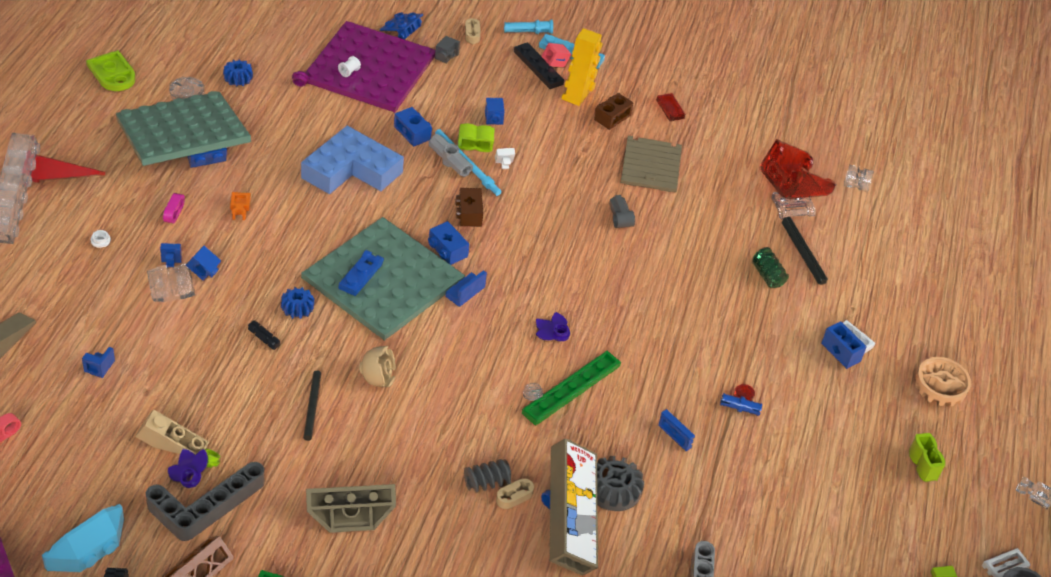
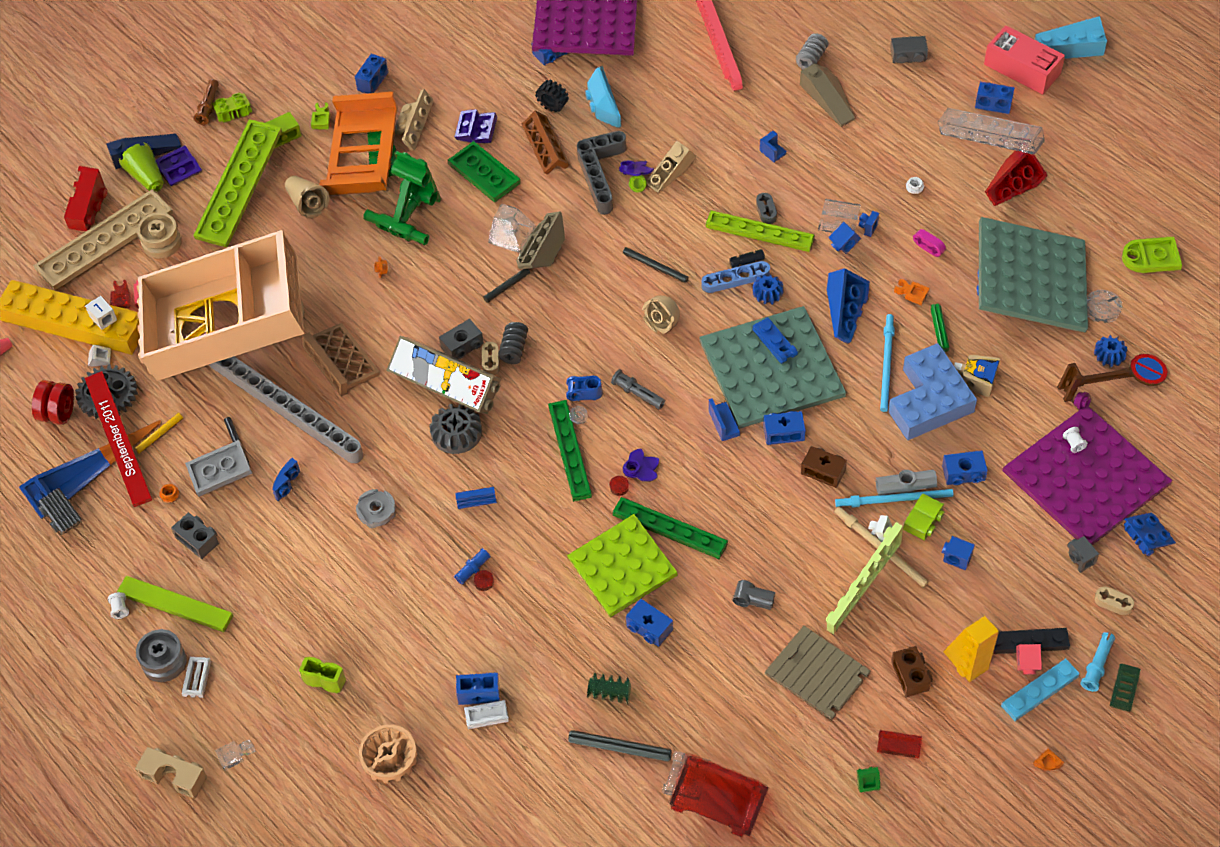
camera: 130 degrees right, 10 degrees up
none -> light grey plate [356,489,396,528]
none -> dark grey brick [439,319,484,359]
none -> pearl dark grey bar [483,269,530,303]
none -> clear slope [488,203,536,253]
none -> blue piece [566,376,603,401]
none -> lime plate [567,514,678,618]
none -> clear red tile [609,476,629,496]
none -> dark grey pin [611,369,666,410]
none -> green tile [612,497,728,560]
none -> blue brick [626,599,673,647]
none -> medium blue beam [701,261,770,293]
none -> lime tile [706,210,815,252]
none -> dark grey beam [756,193,777,224]
none -> yellowish green wing [826,522,903,634]
none -> blue wedge [827,268,870,344]
none -> tan bar [834,506,928,588]
none -> green tile [856,767,881,793]
none -> medium azure bar [880,314,895,412]
none -> green axle [931,304,950,352]
none -> torso [954,355,1000,397]
none -> orange tile [1033,748,1065,771]
none -> piece [1057,354,1168,402]
none -> clear green slope [1109,664,1141,712]

